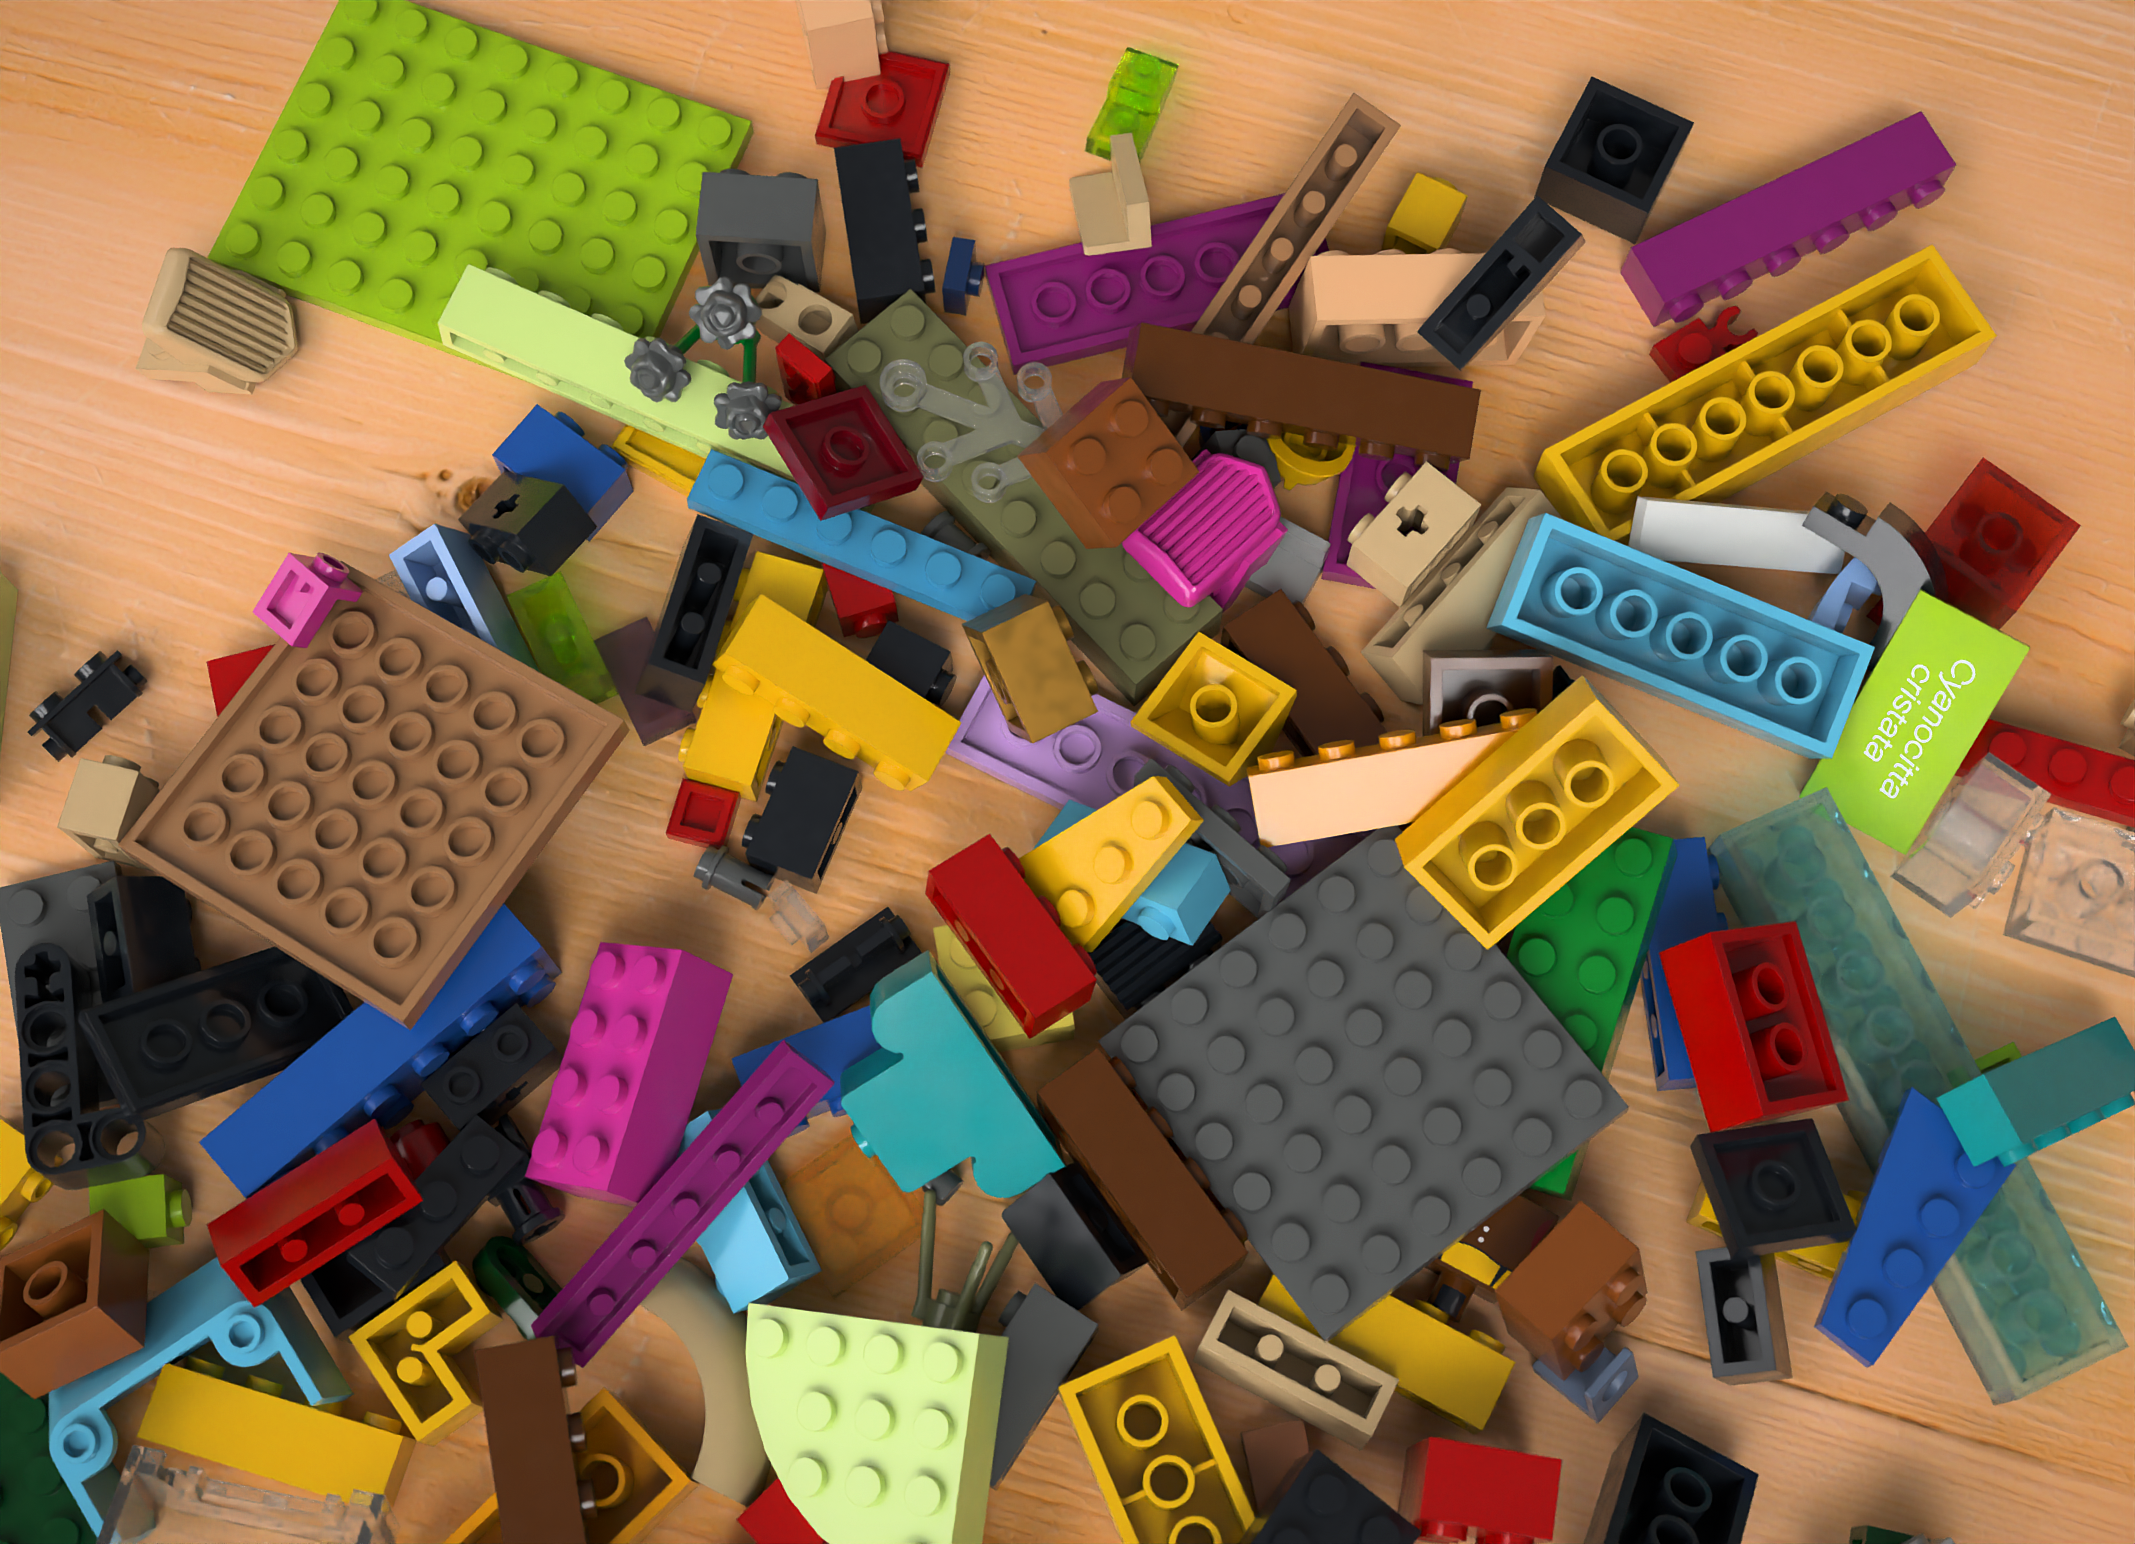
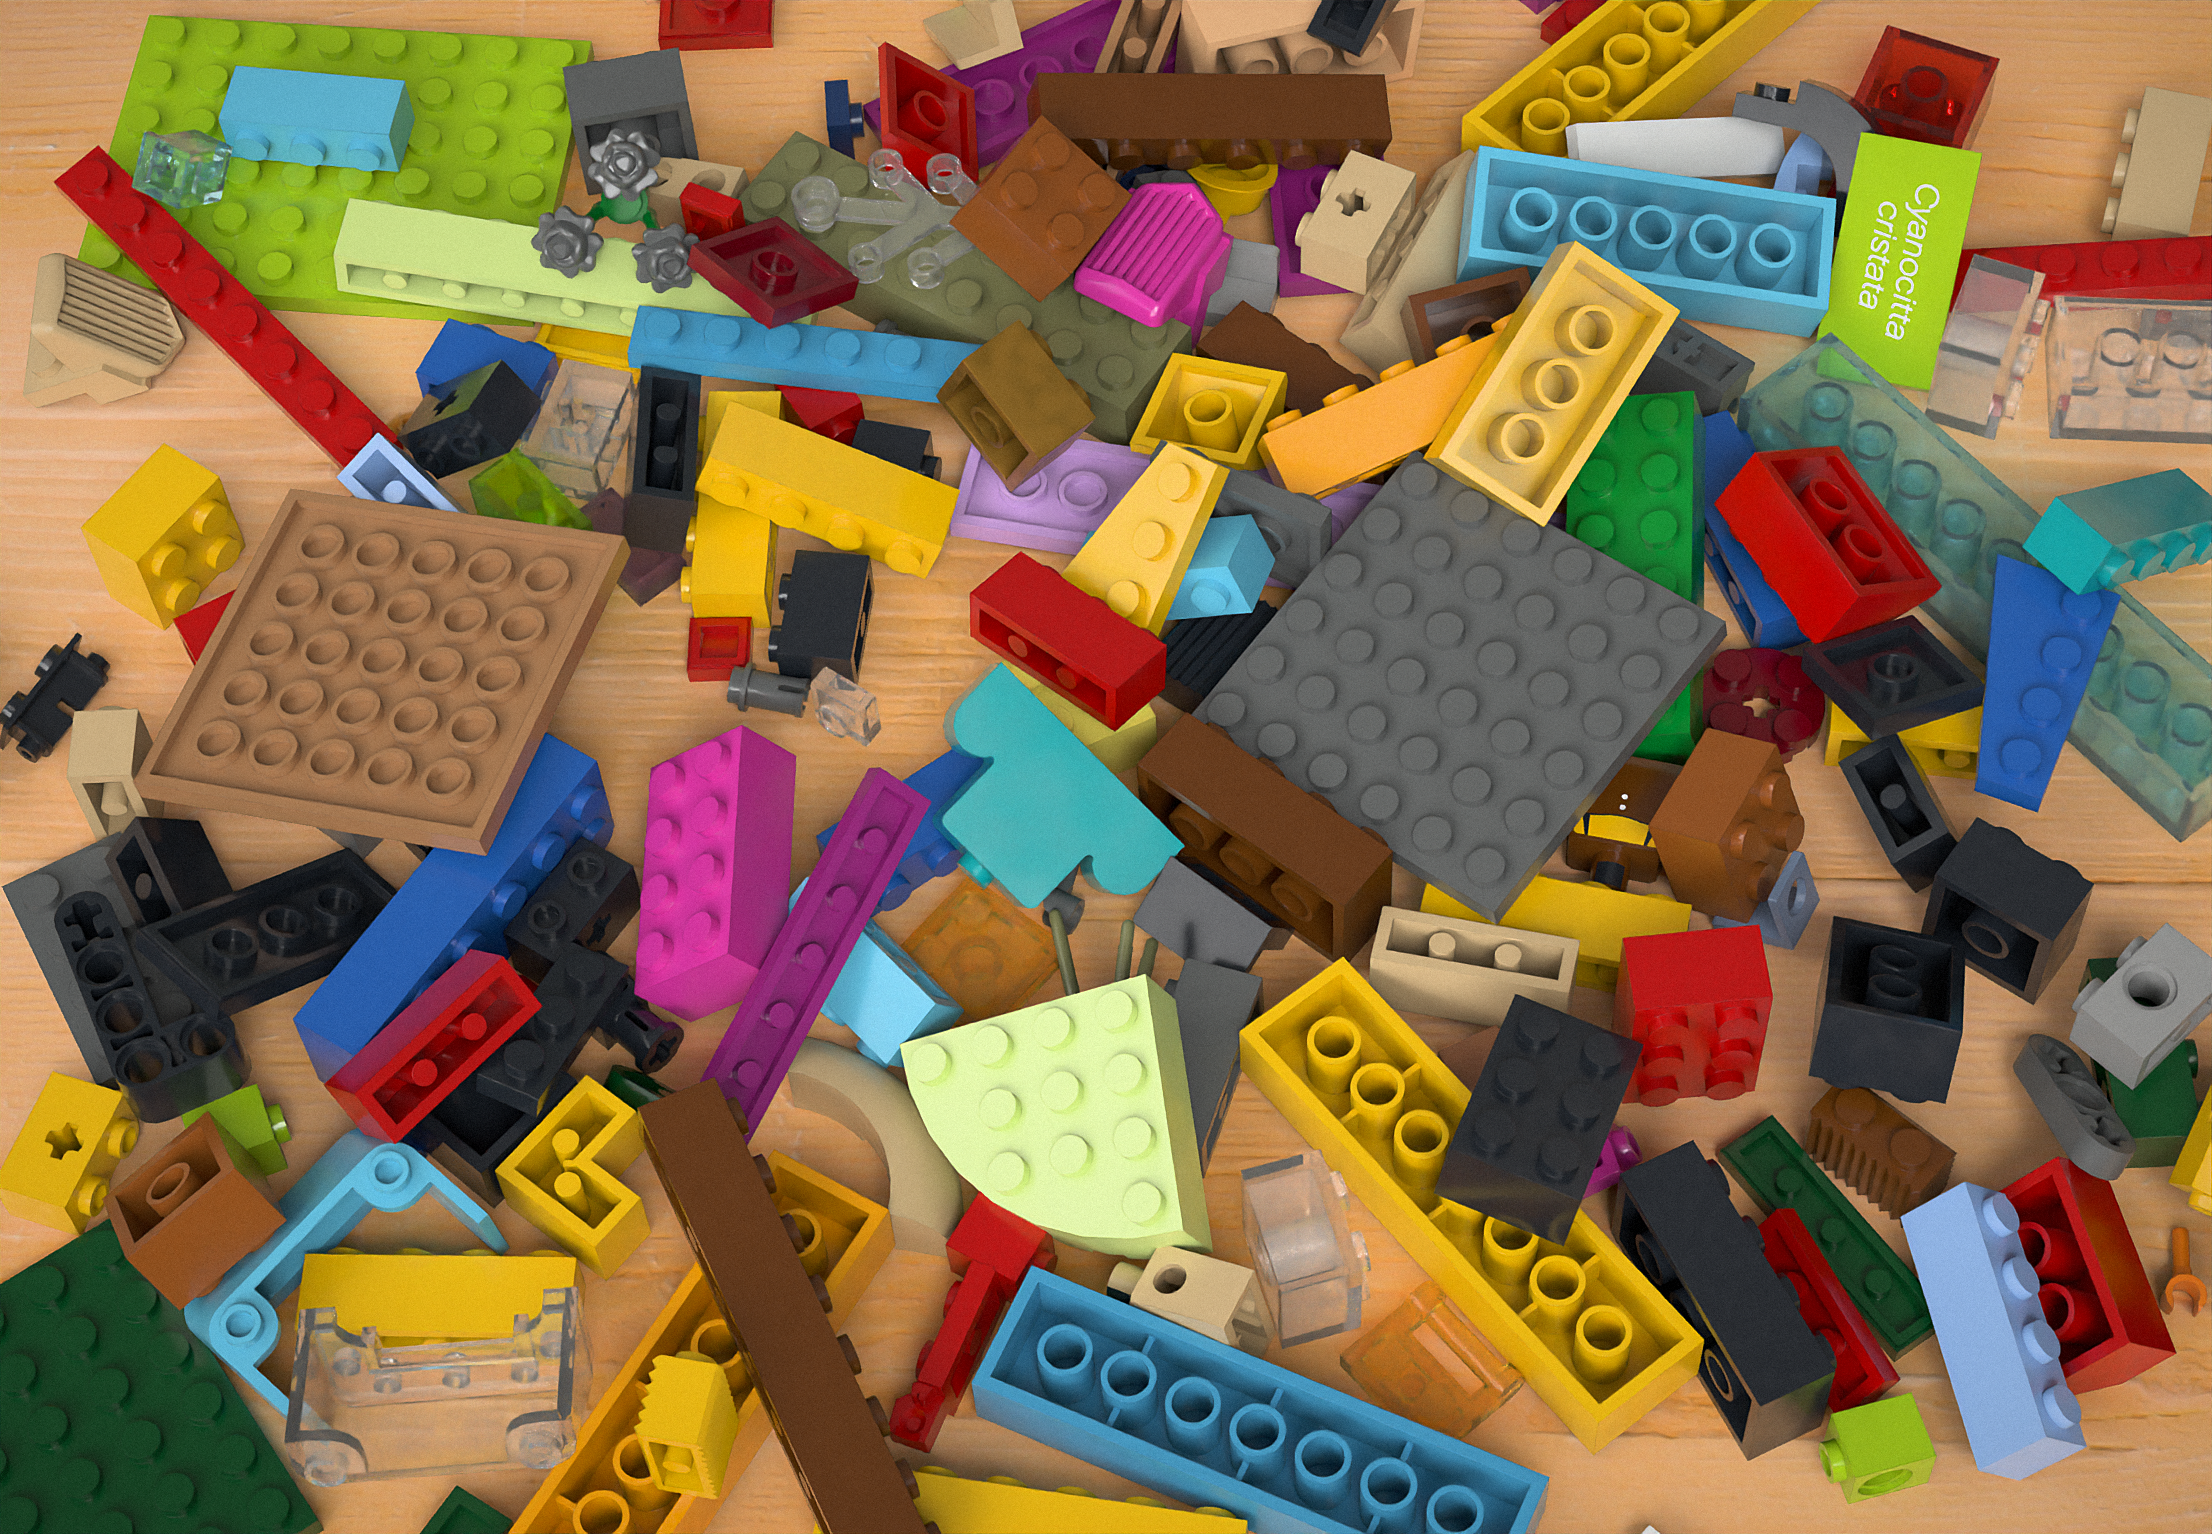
camera: 10 degrees left, 15 degrees down
dark pink bracket [252,552,363,648] -> none
black hinge [790,907,922,1023] -> none
black brick [834,138,936,324] -> none
none -> red plate [54,145,404,471]
none -> yellow brick [81,443,246,631]
none -> clear light blue brick [131,129,233,209]
none -> medium azure brick [218,66,415,172]
none -> clear brick [519,359,636,504]
none -> red slope [878,41,979,190]
none -> dark grey hinge [1628,317,1755,417]
none -> dark red plate [1703,648,1825,764]
none -> black brick [1921,817,2094,1005]

